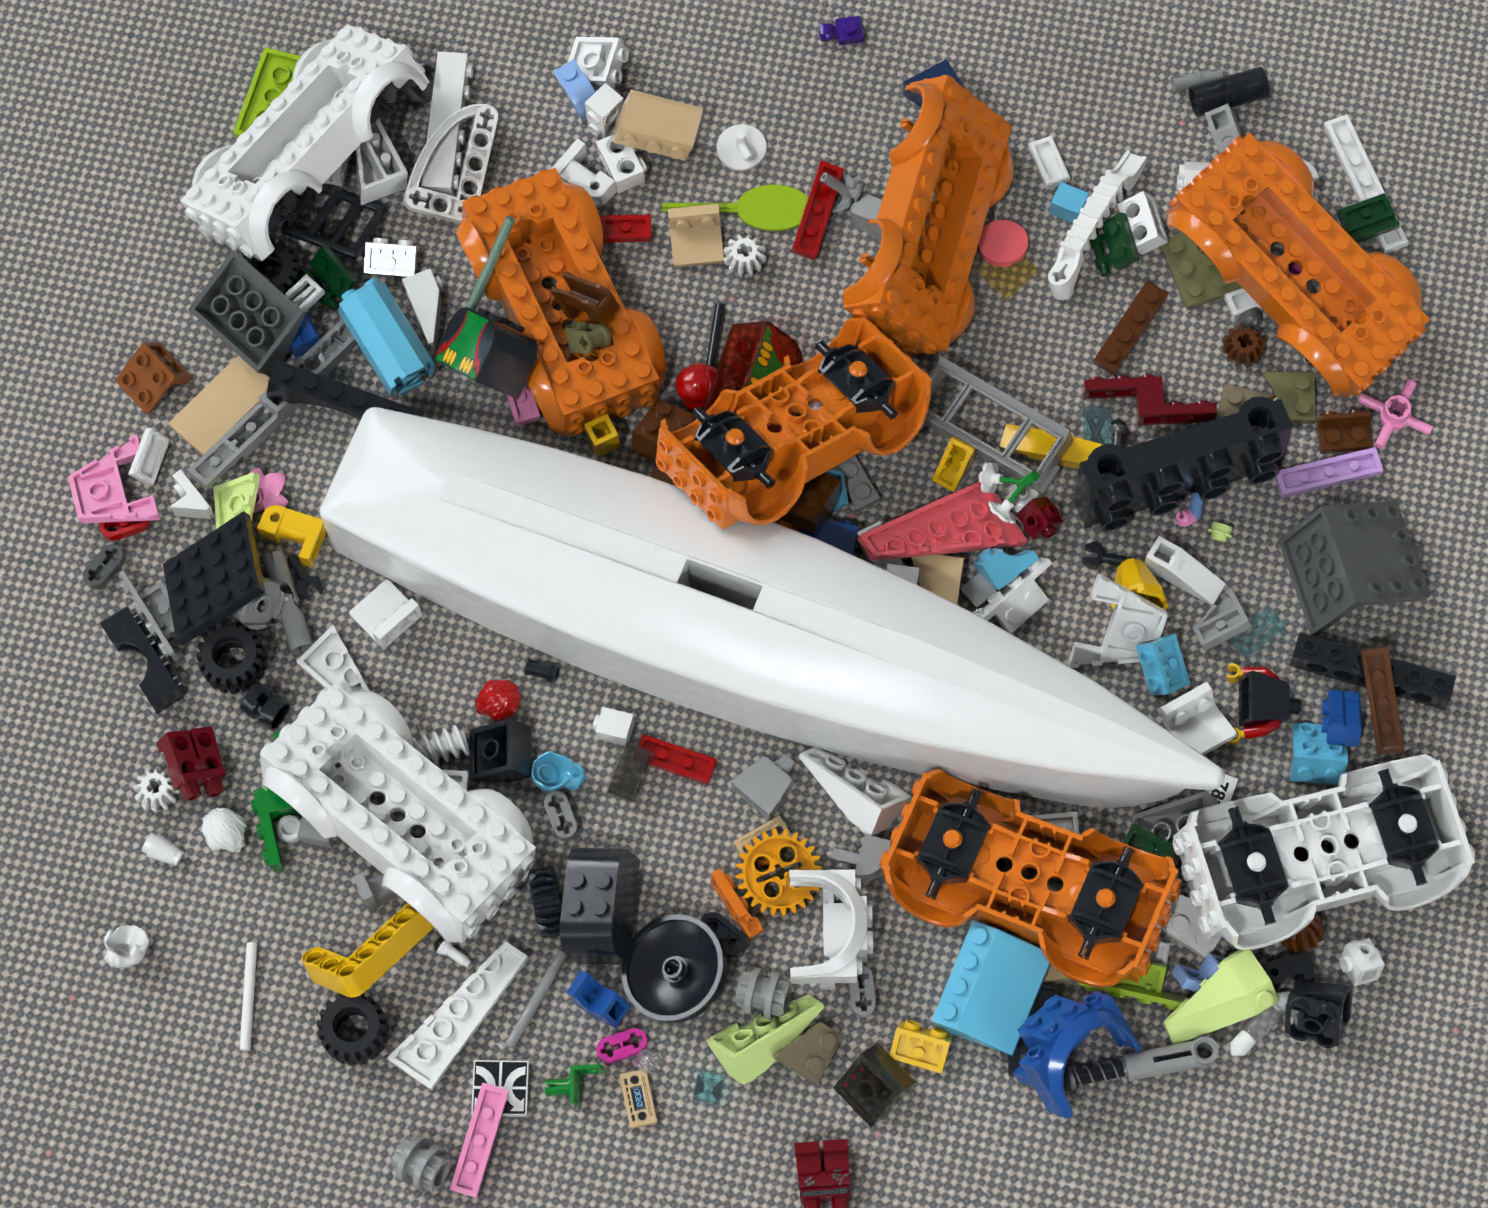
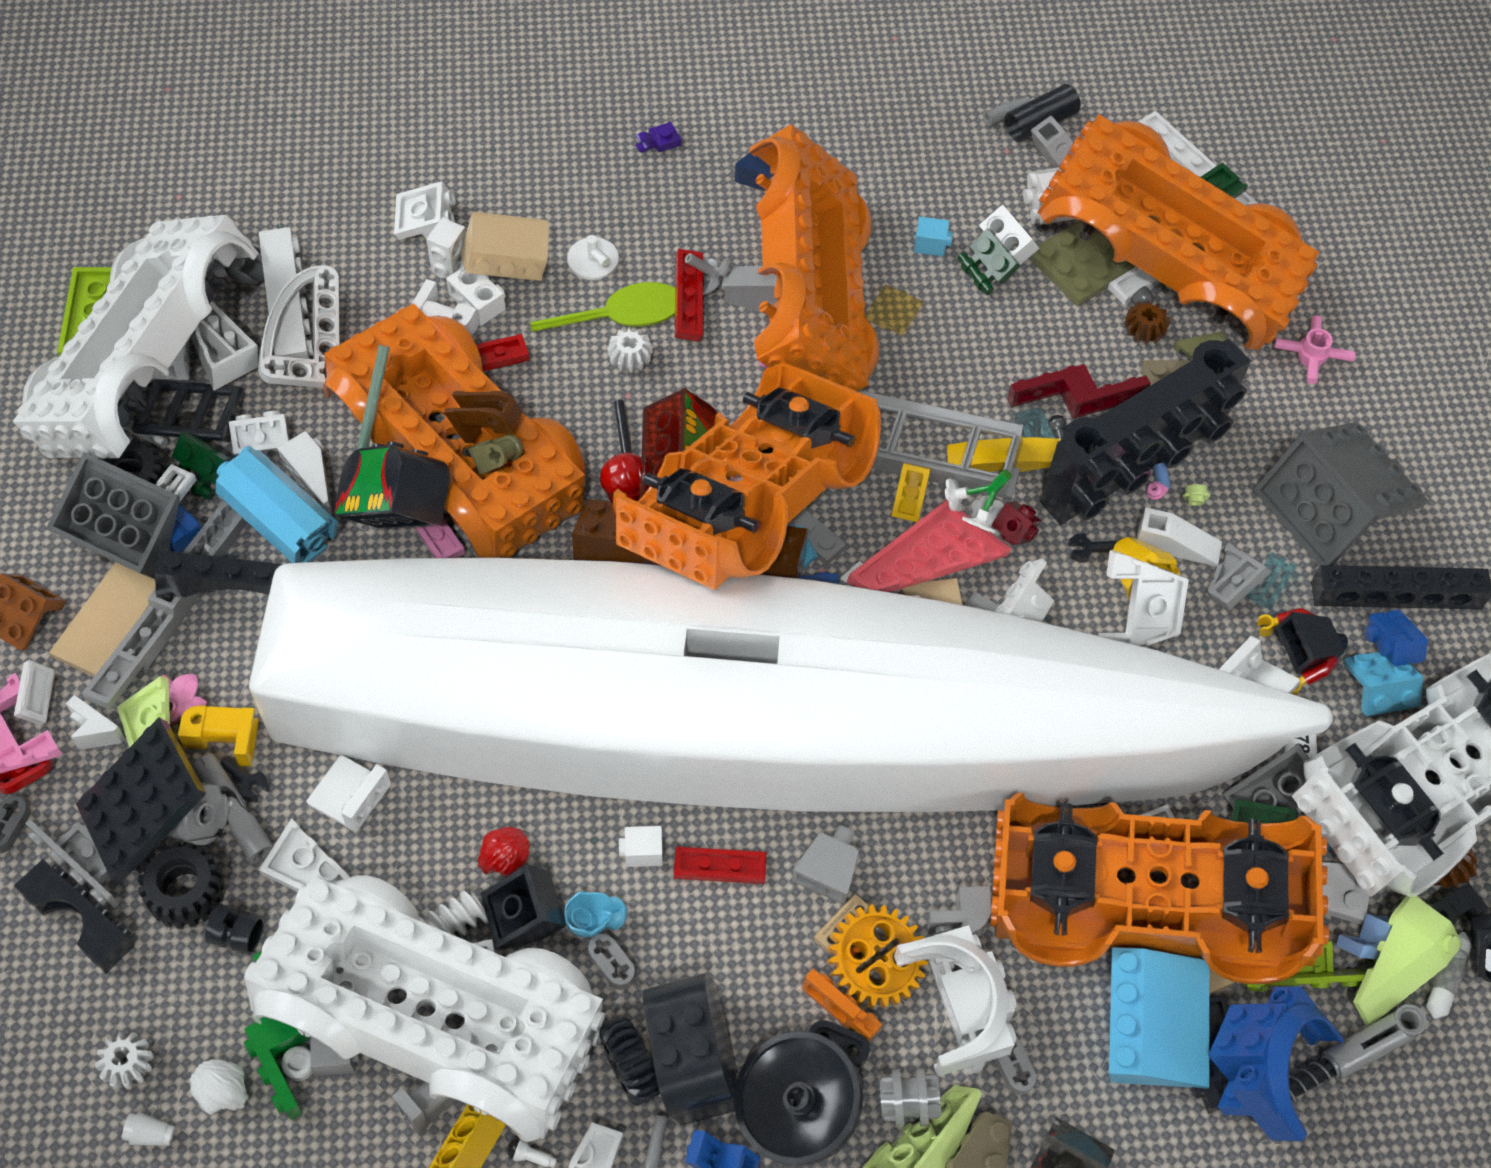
camera: 25 degrees left, 10 degrees down
dark red hips [156,726,226,802] -> none
black pin [525,658,560,683] -> none
light blue brick [553,59,595,122] -> none
yellow brick [584,414,620,457] -> none
clear smoke hinge [607,742,654,802] -> none
tan bracket [668,204,724,268] -> none
white wedge [799,747,912,836] -> none
yellow bracket [889,1020,953,1074] -> none
medium azure arch [973,548,1039,590] -> none
coral tile [978,220,1028,267] -> none
white tile [1028,135,1070,190] -> none
white piece [1048,151,1147,300] -> none
reddish brown plate [1093,281,1169,376] -> none
medium azure bracket [1136,634,1191,695] -> none
lavender plate [1275,447,1384,498] -> none
reddish brown bracket [1316,409,1373,454] -> none
reddish brown plate [1361,646,1404,756] -> none

